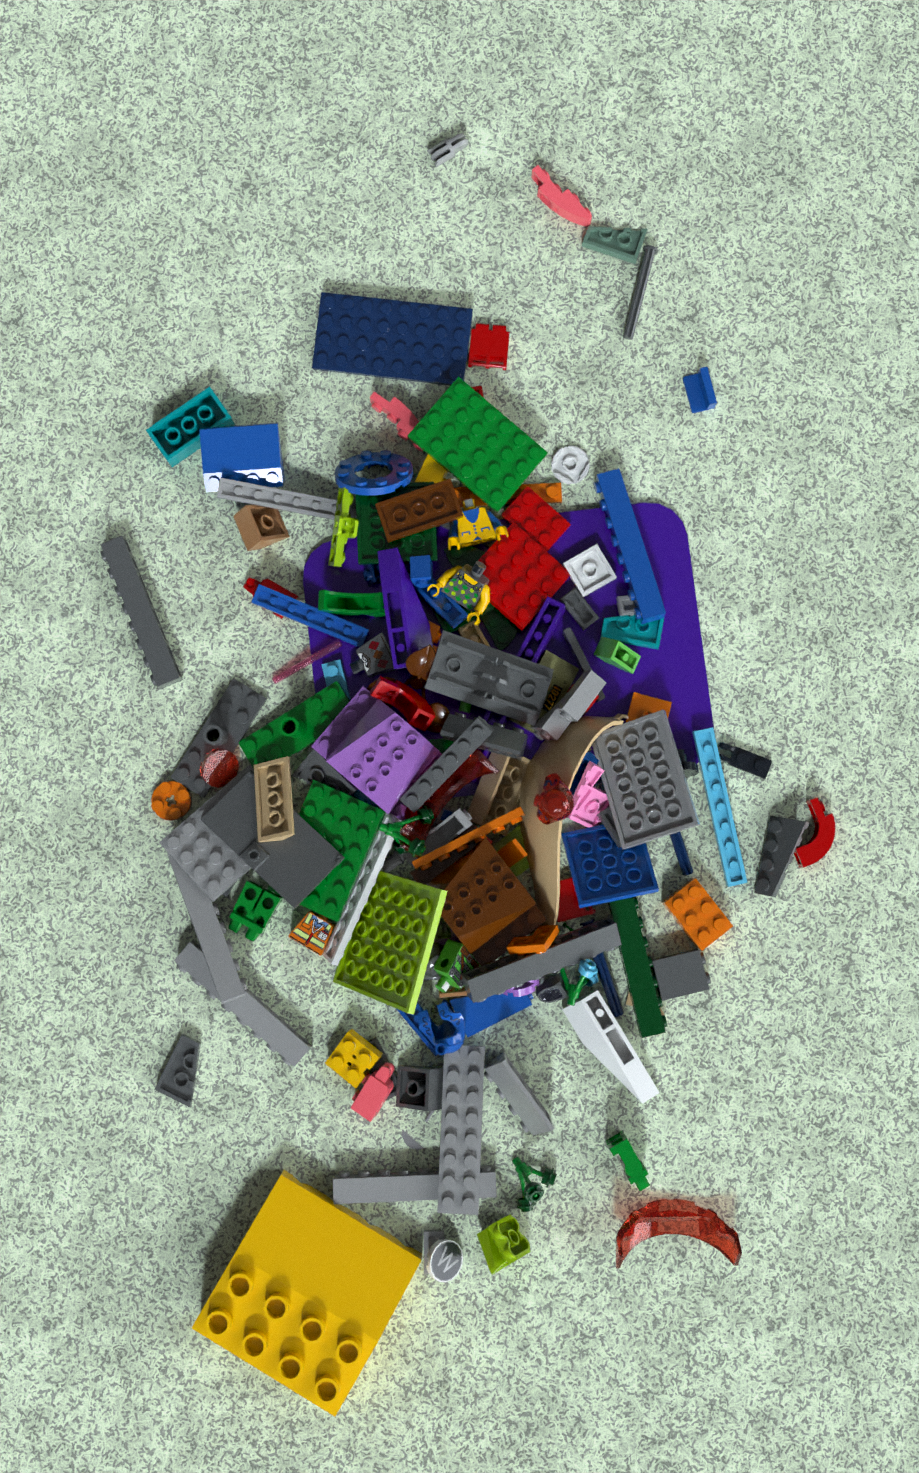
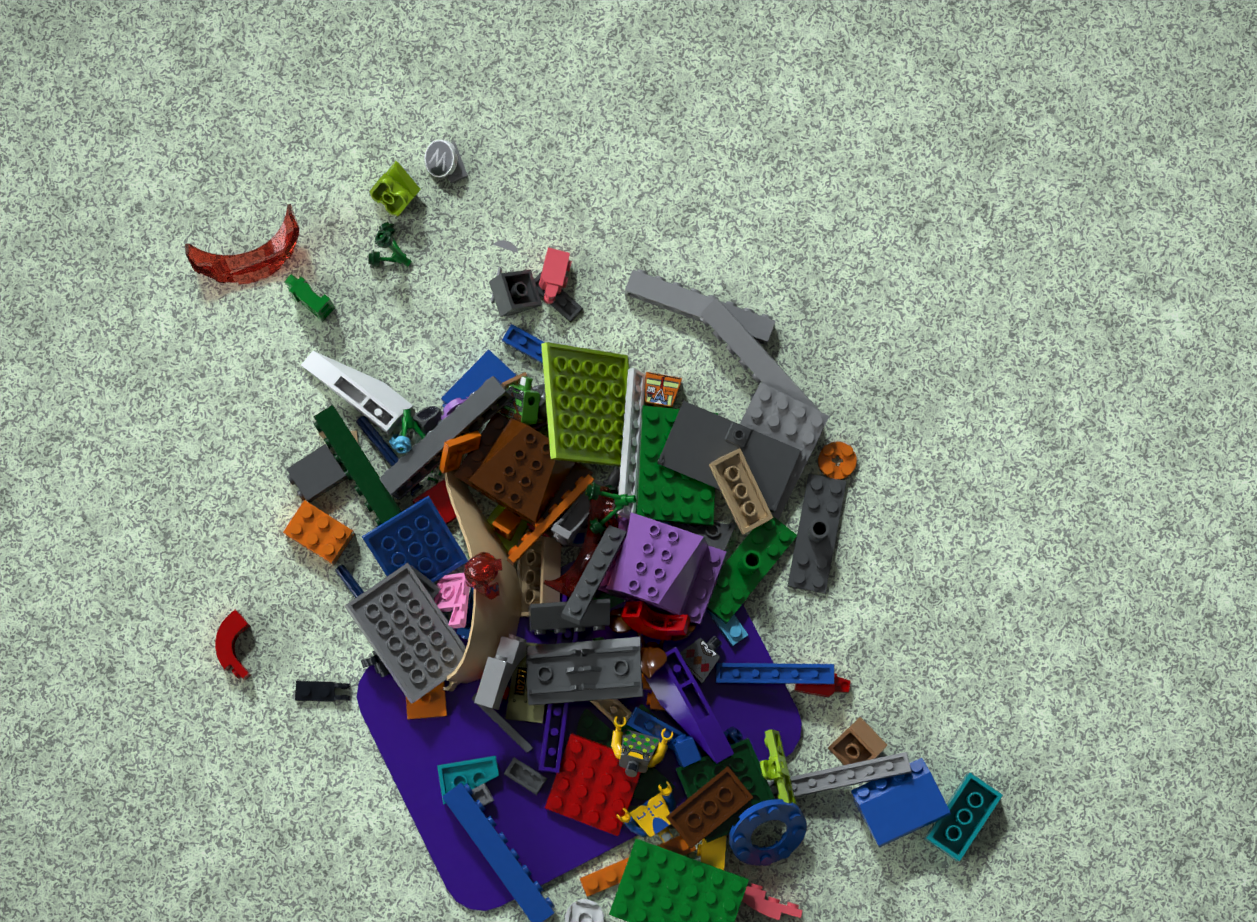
camera: 155 degrees right, 5 degrees down
dark grey brick [100,536,183,689] -> none
dark grey wing [154,1034,201,1107] -> none
yellow piece [192,1170,422,1417] -> none
clear red tile [200,748,239,788] -> none
green hips [228,880,283,942] -> none
clear pink piece [272,639,342,684] -> none
green arch [318,590,385,617] -> none
yellow piece [325,1029,383,1088] -> none
light grey brick [333,1165,497,1204] -> none
blue piece [418,999,465,1055] -> none
light grey plate [437,1045,485,1215] -> none
light grey slope [484,1052,555,1135] -> none
red plate [501,486,571,552] -> none
white plate [563,544,617,597] -> none
bright green slope [594,637,641,674] -> none
medium azure plate [692,727,747,887] -> none
dark grey wing [754,816,809,898] -> none

